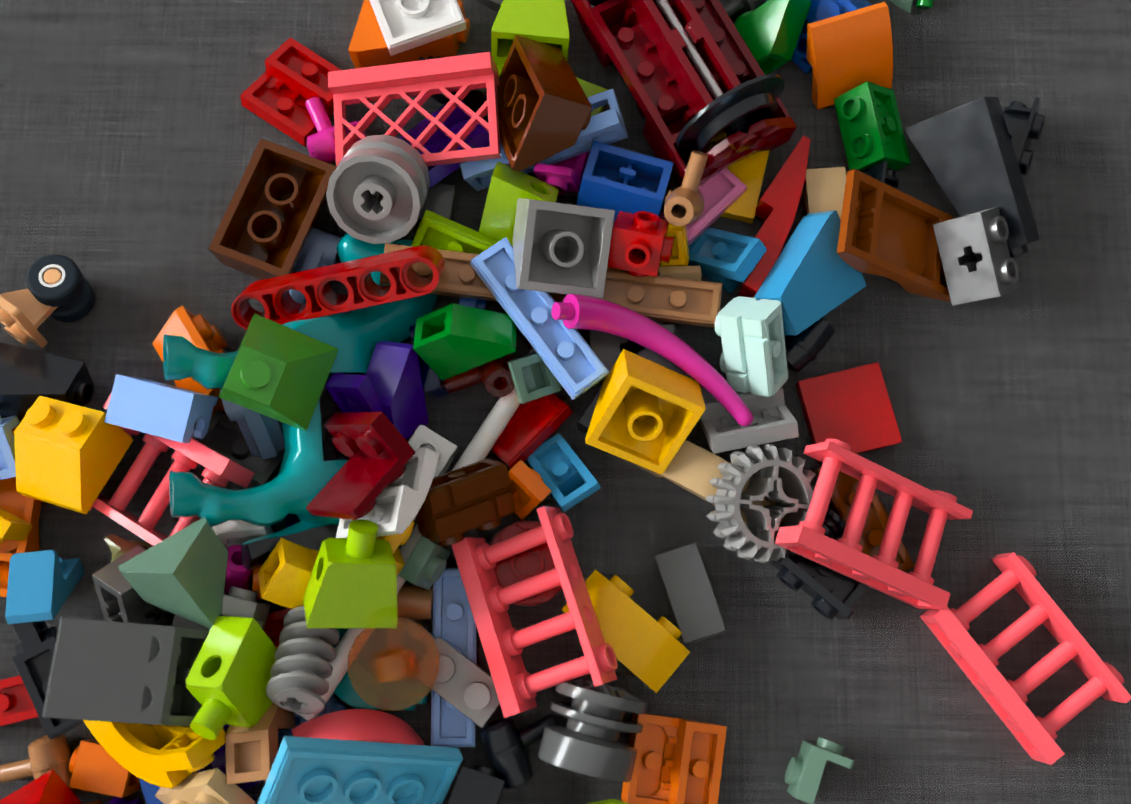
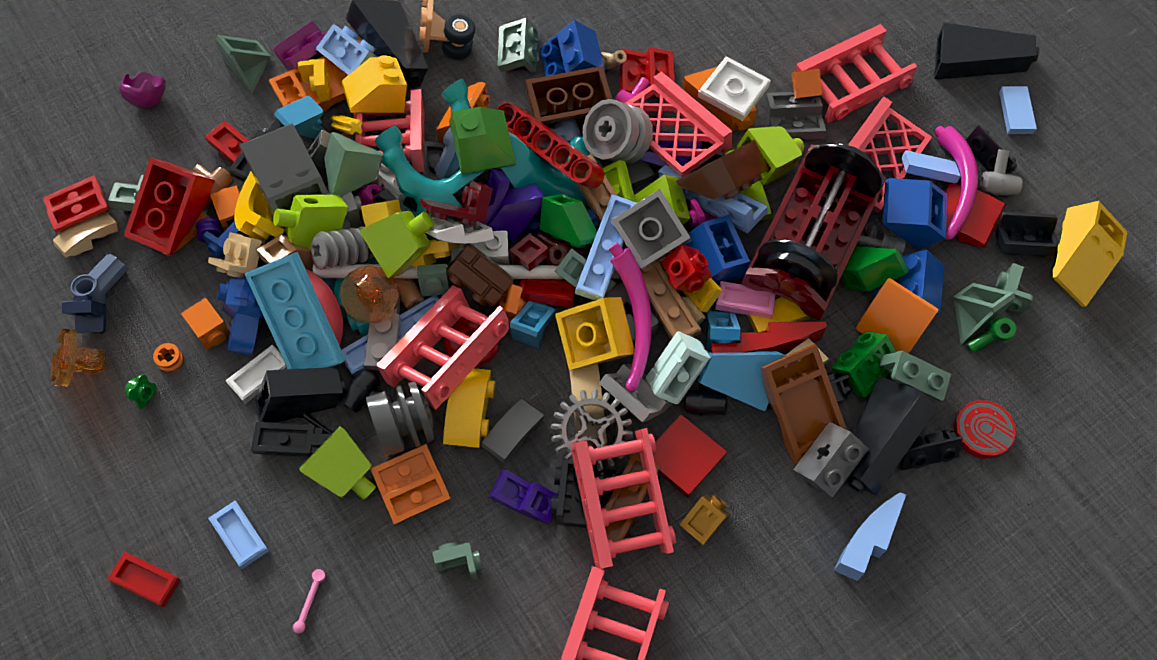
camera: 55 degrees right, 15 degrees down
light blue hinge [105,374,218,443] -> none
medium nougat piece [664,150,708,226] -> none
none -> yellow axle [330,115,363,135]
none -> dark purple slope [489,469,559,524]
none -> sand green bracket [497,18,540,73]
none -> dark red panel [509,233,553,271]
none -> blue slope [540,20,605,76]
none -> tan arm [601,50,626,70]
none -> pearl gold bracket [679,495,731,545]
none -> light blue slope [834,493,906,581]
none -> sand green bracket [879,351,951,401]
none -> tile [953,400,1016,459]

